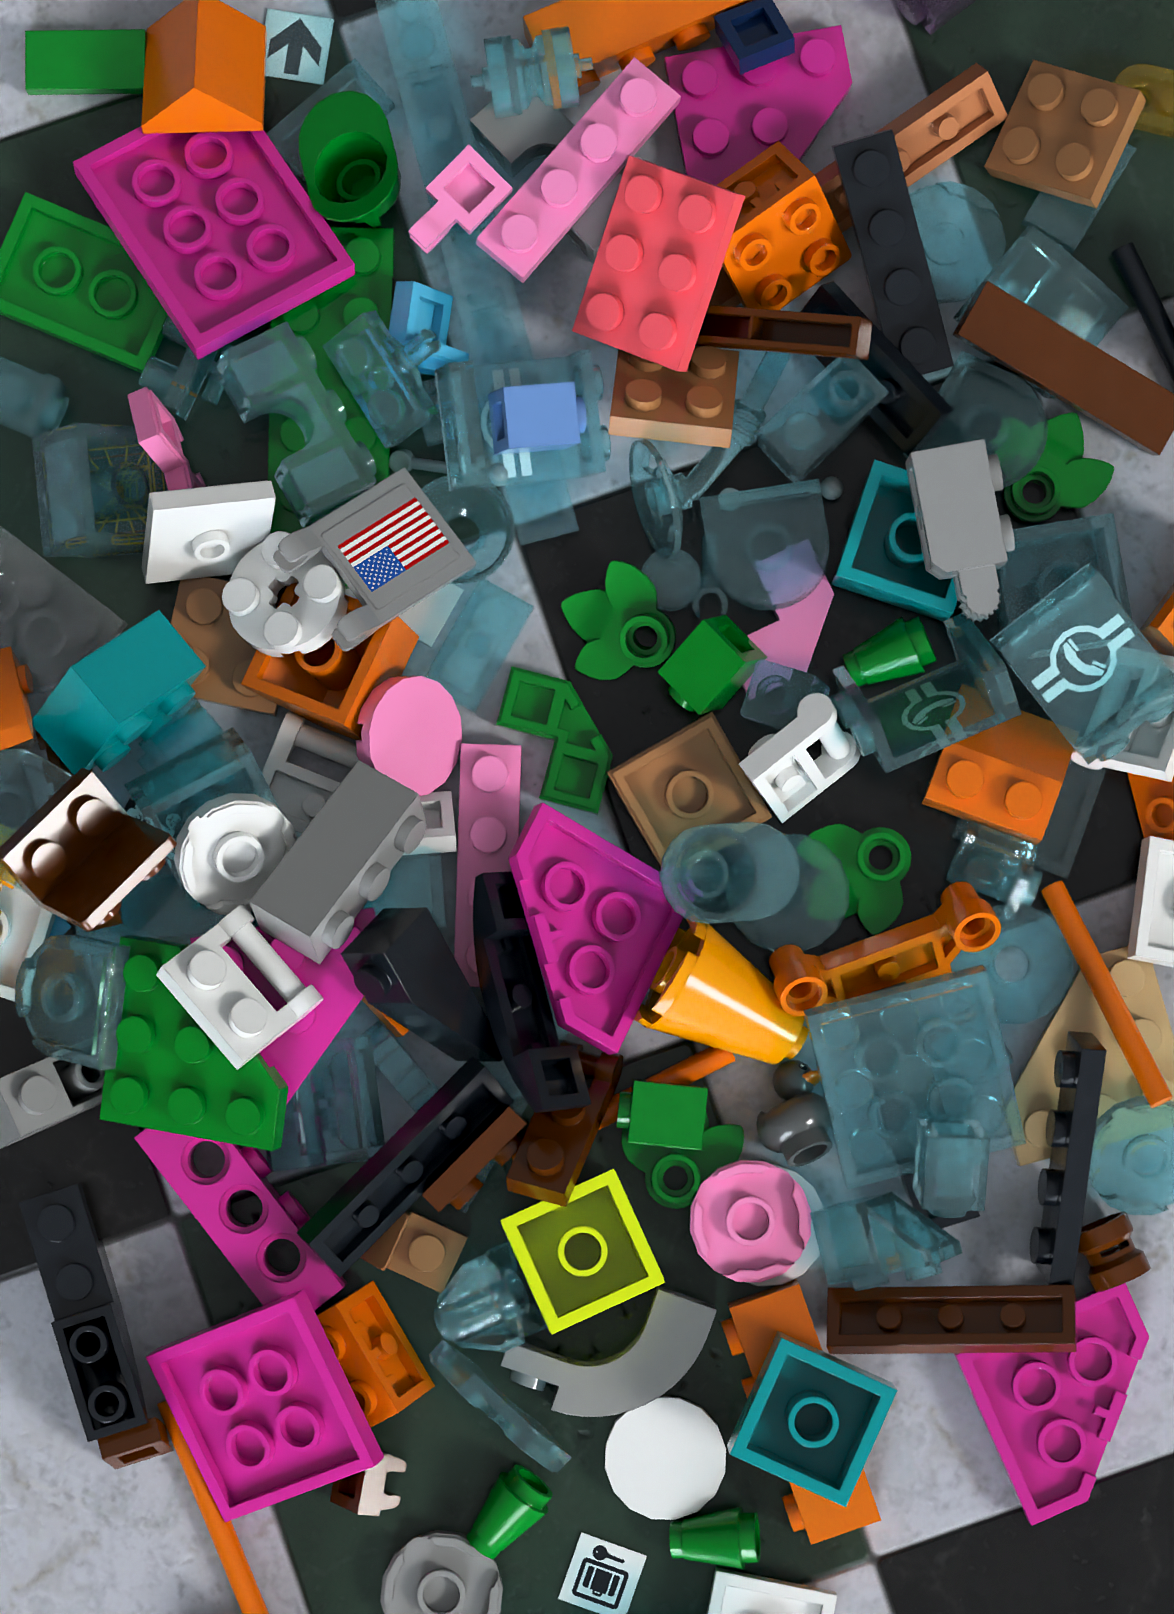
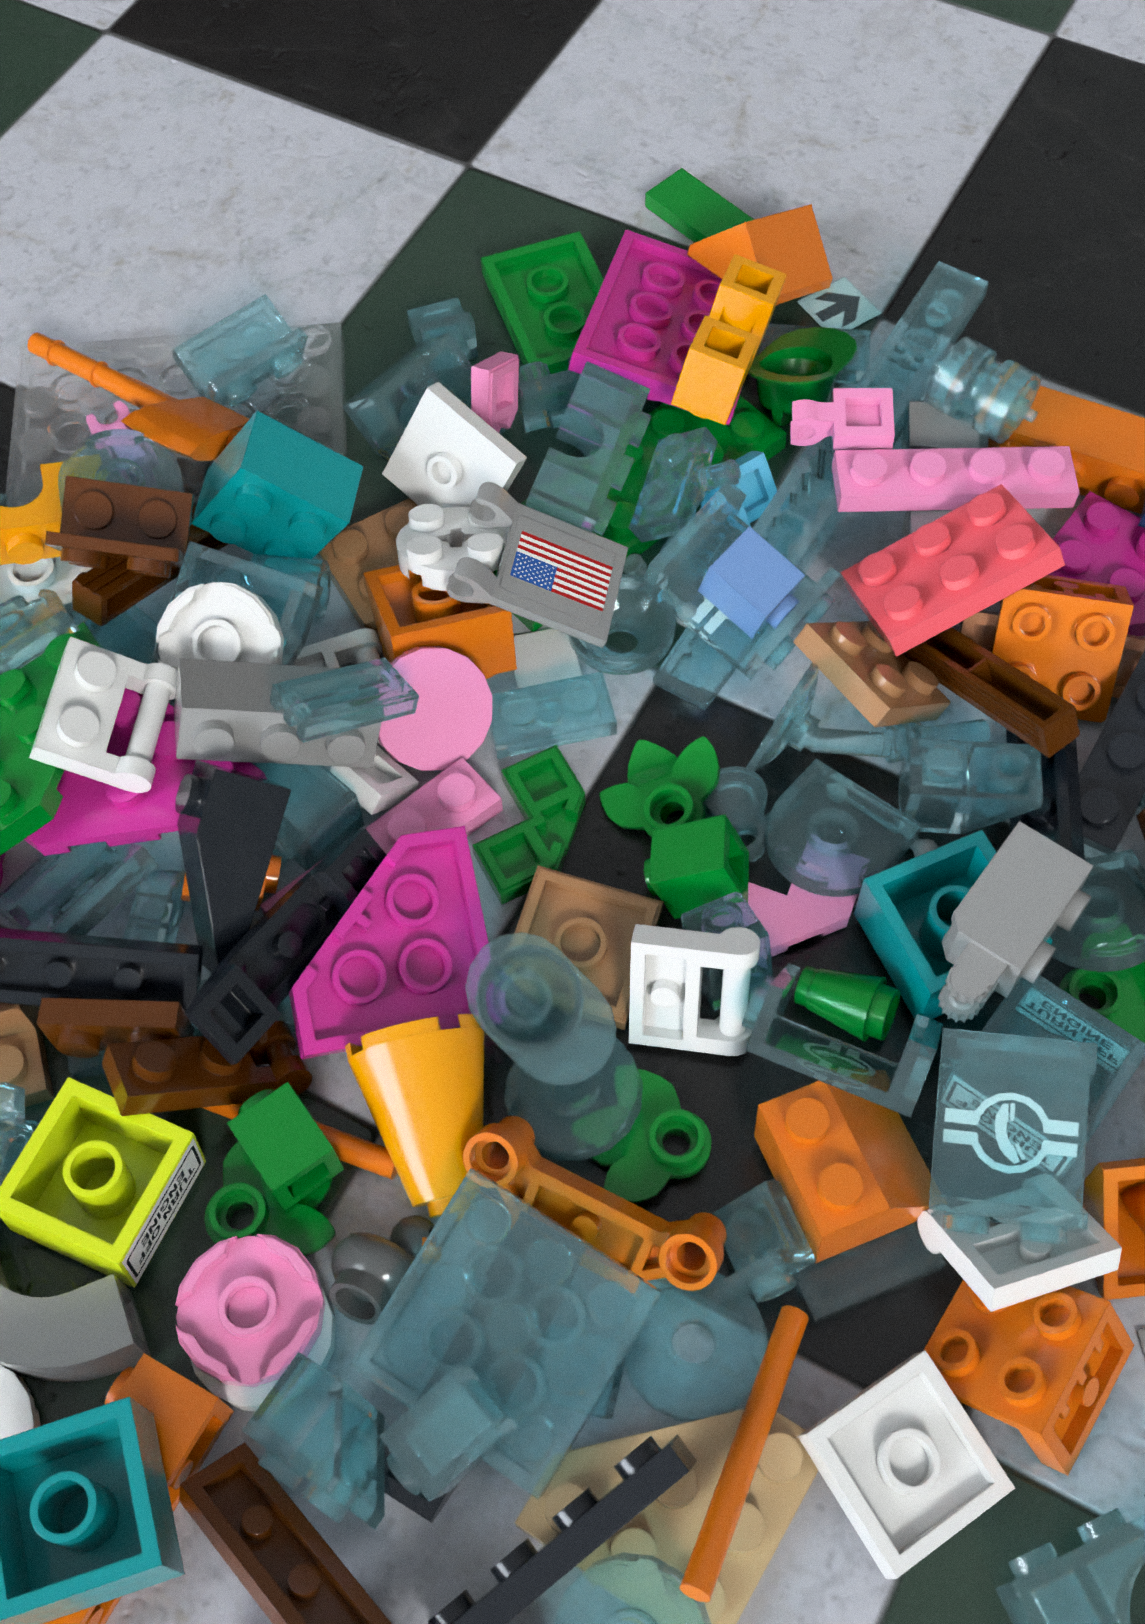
camera: 50 degrees right, 25 degrees down
none -> clear light blue tile [270,658,419,743]
none -> light orange arch [671,254,787,425]

